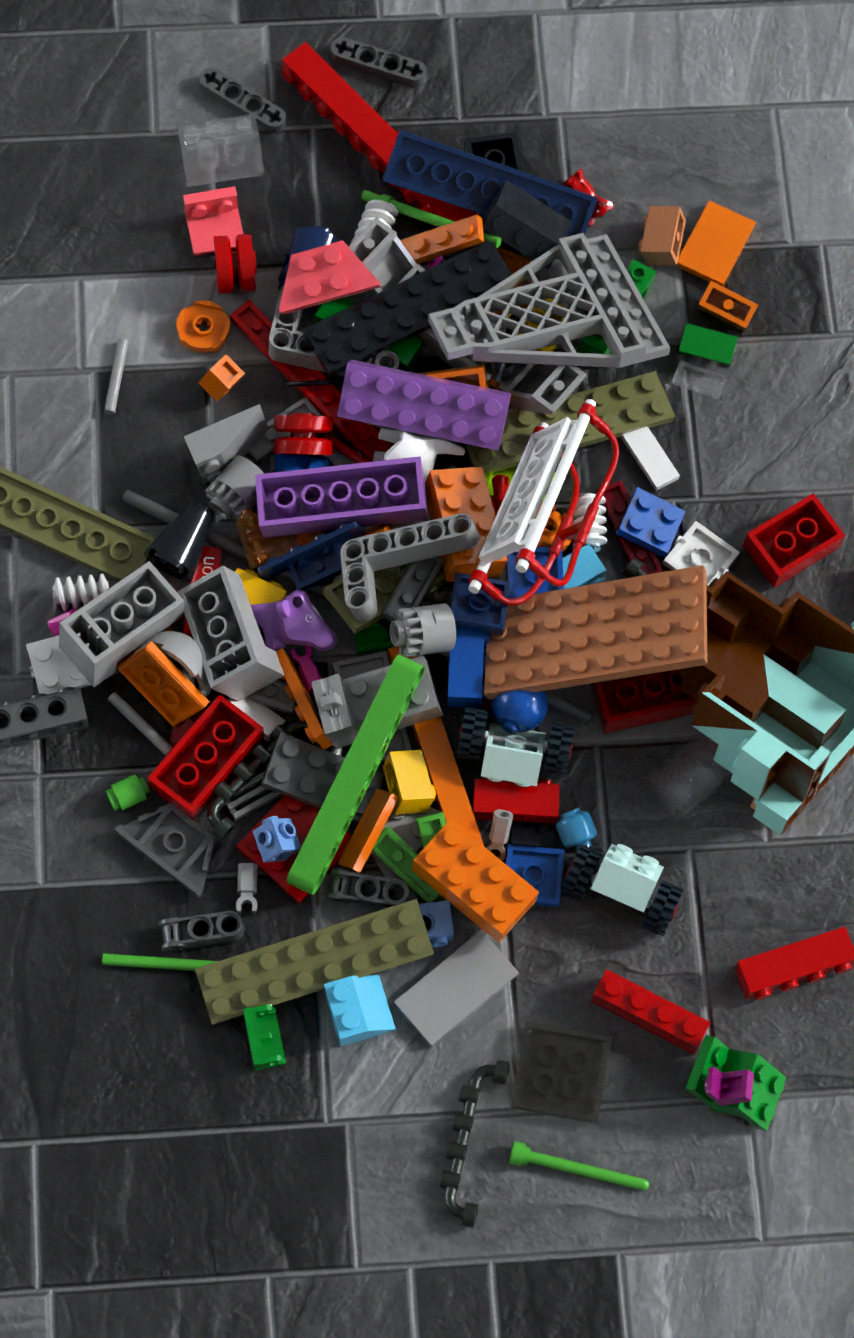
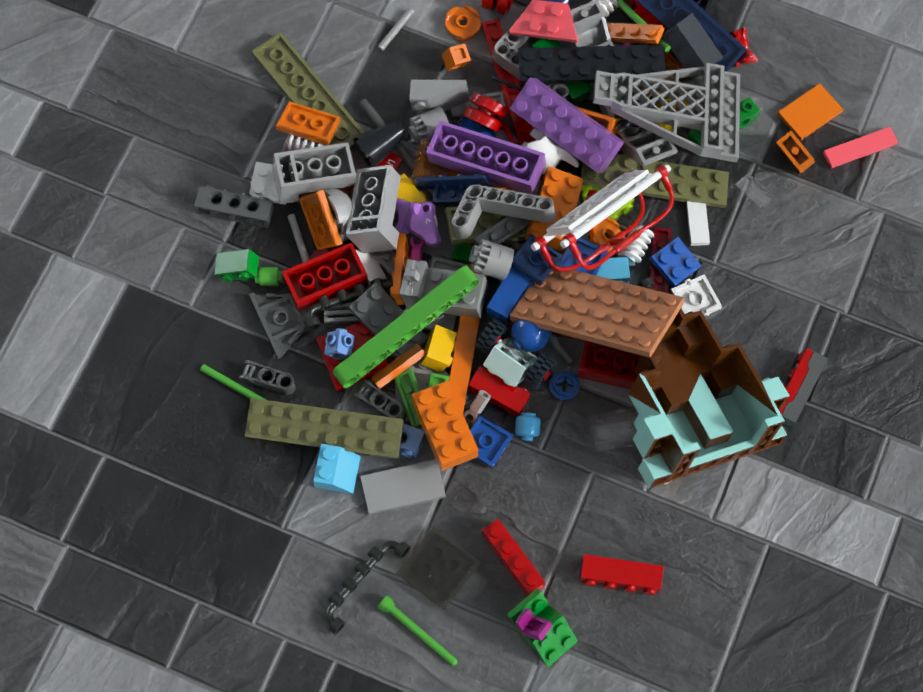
camera: 30 degrees right, 0 degrees up
light grey bar [236,863,258,914] -> none
green hinge [243,1004,286,1071] -> none
brick [561,844,684,936] -> none
nougat brick [638,206,686,266] -> none
green hinge [678,323,738,367] -> none
red brick [742,493,845,588] -> none
none -> brick [215,249,259,283]
none -> orange tile [276,101,341,146]
none -> blue gear [549,371,580,401]
none -> coral tile [823,127,898,168]

